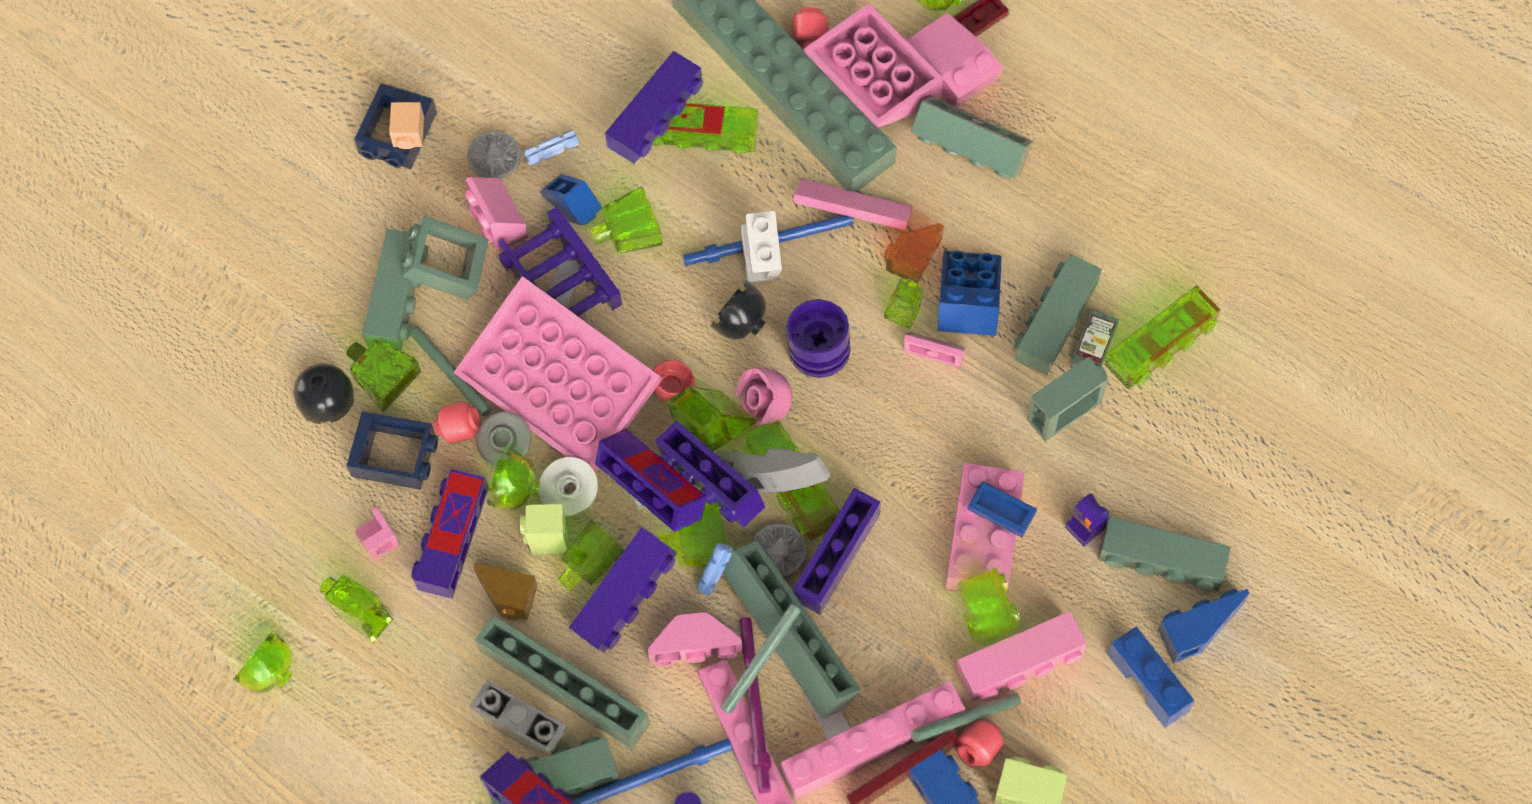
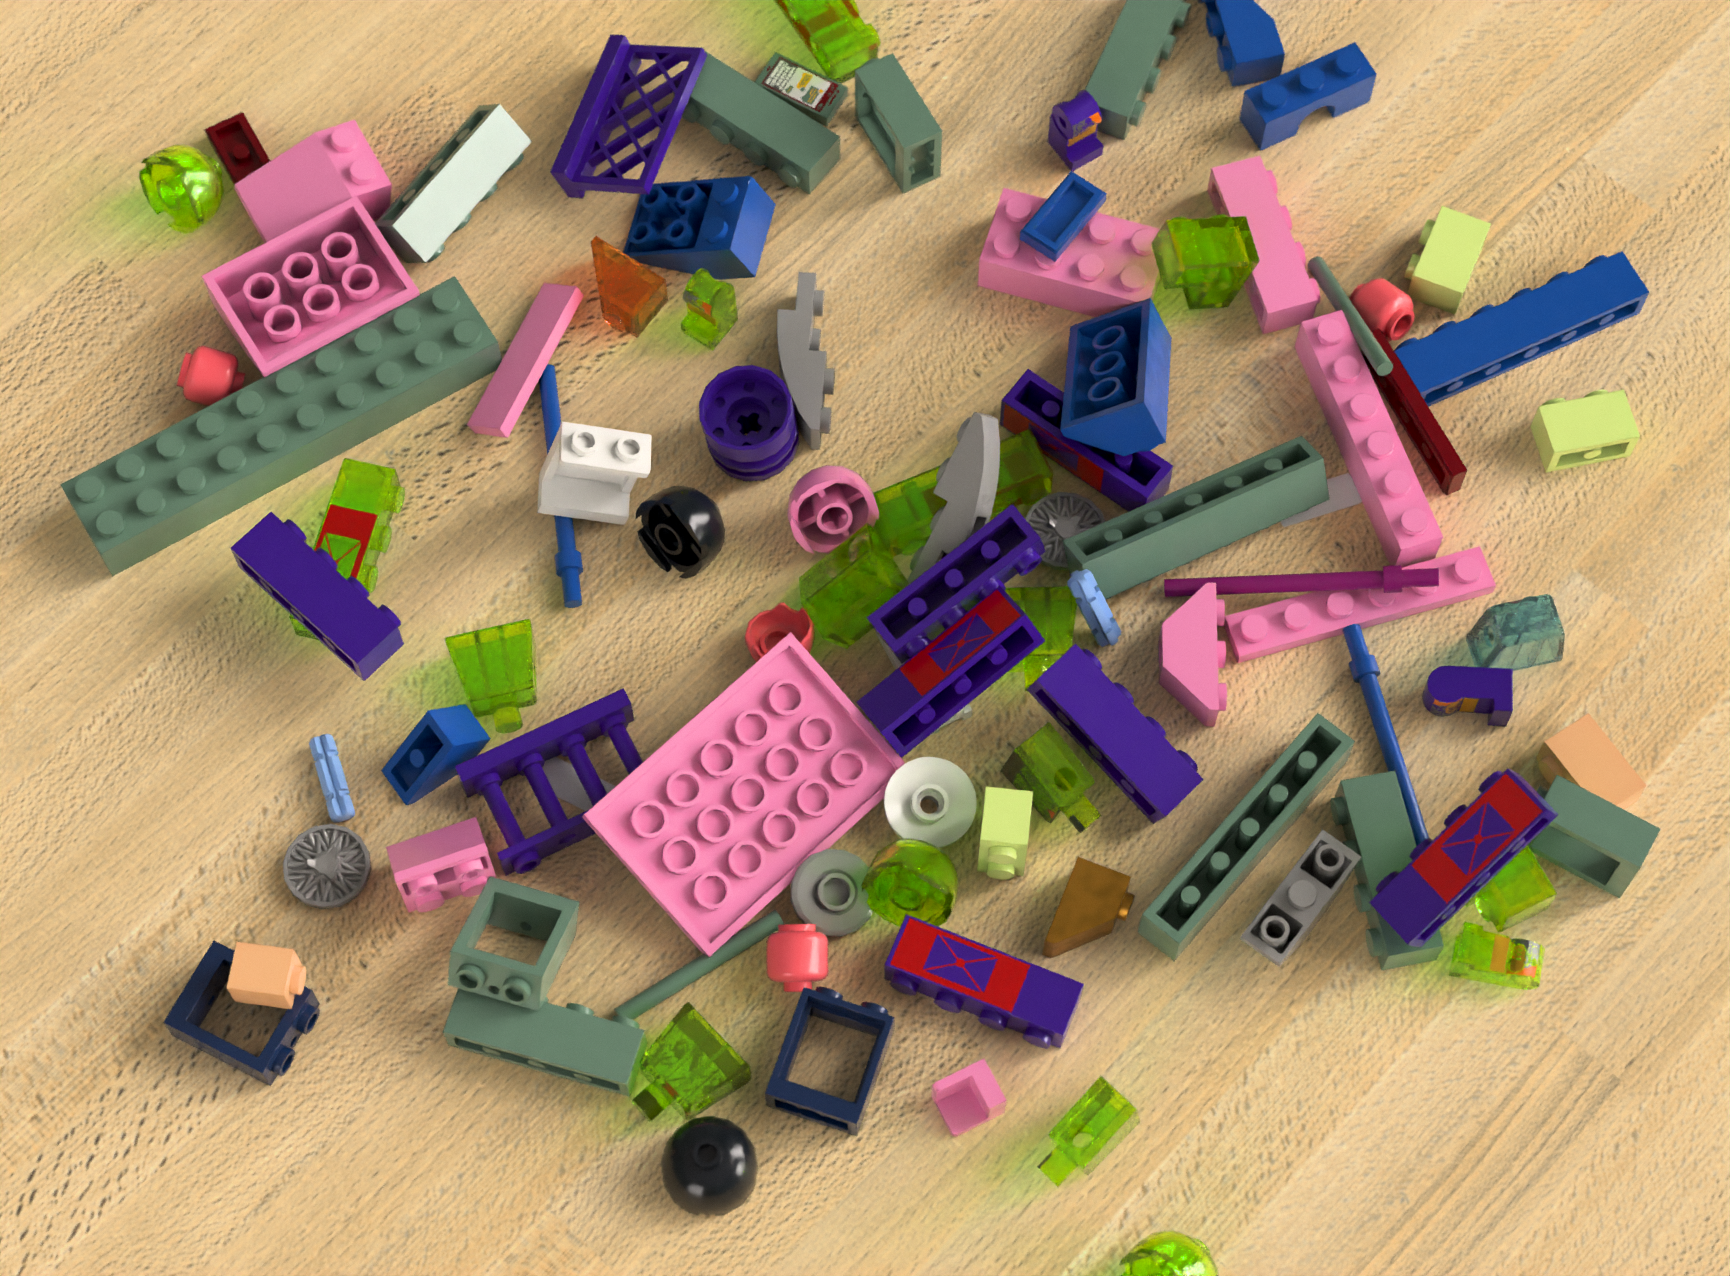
camera: 85 degrees left, 0 degrees up
sand green bar [720,603,802,714] -> none
bright pink slope [904,332,966,367] -> none
none -> dark purple fence [550,35,707,198]
none -> light grey slope [777,272,835,450]
none -> blue slope [1060,298,1172,456]

